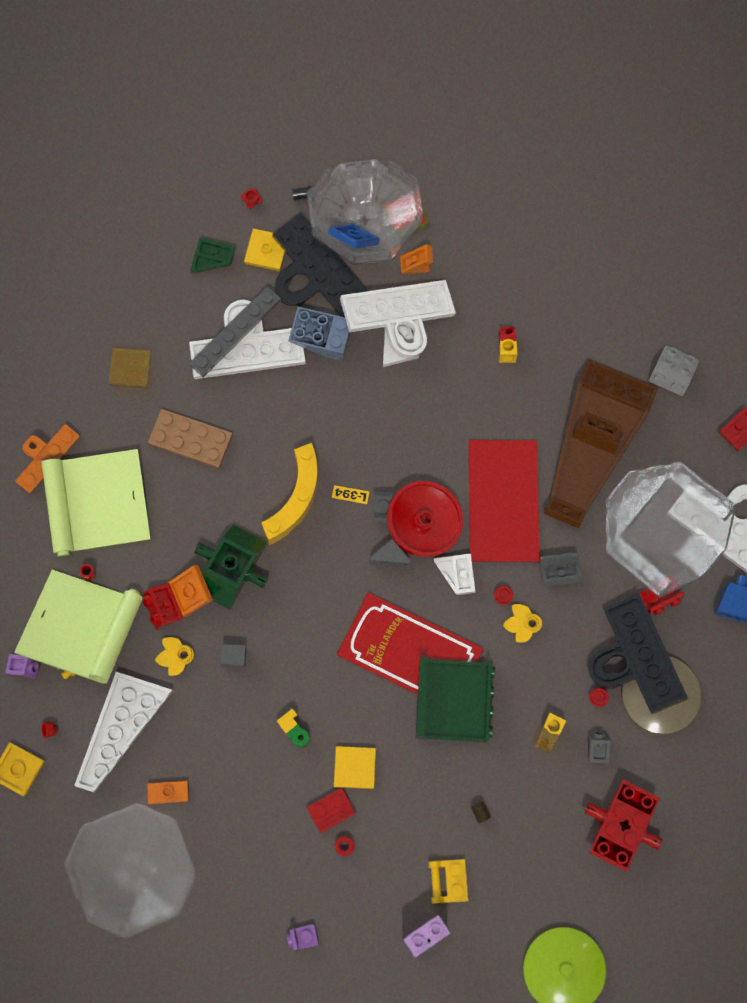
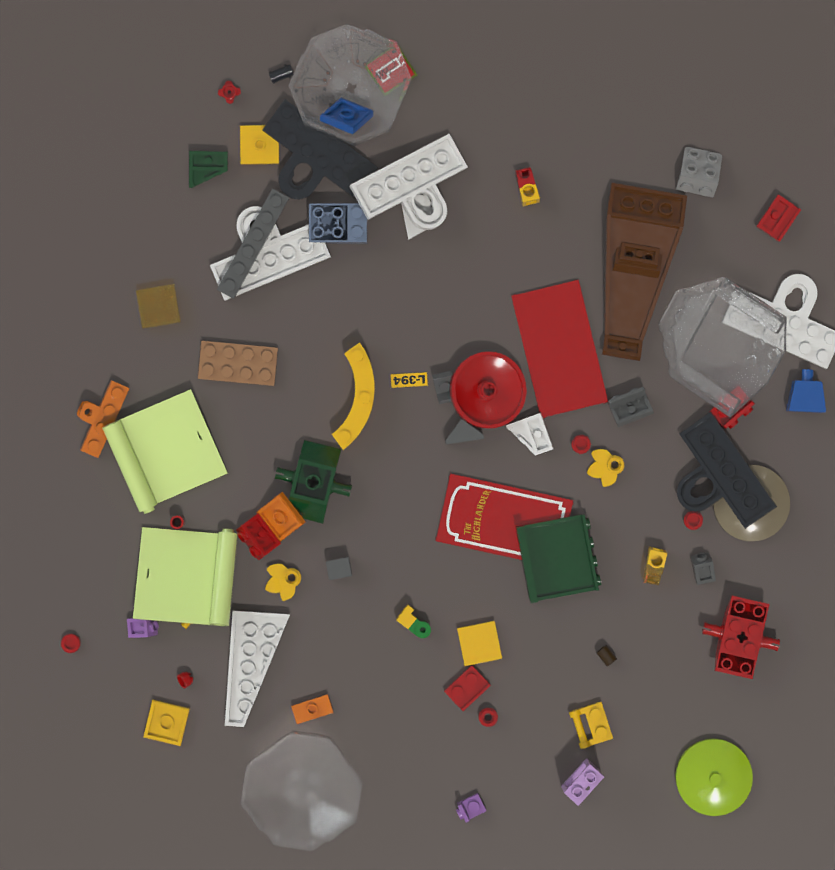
camera: 15 degrees left, 15 degrees up
orange slope [400,244,433,274] -> none

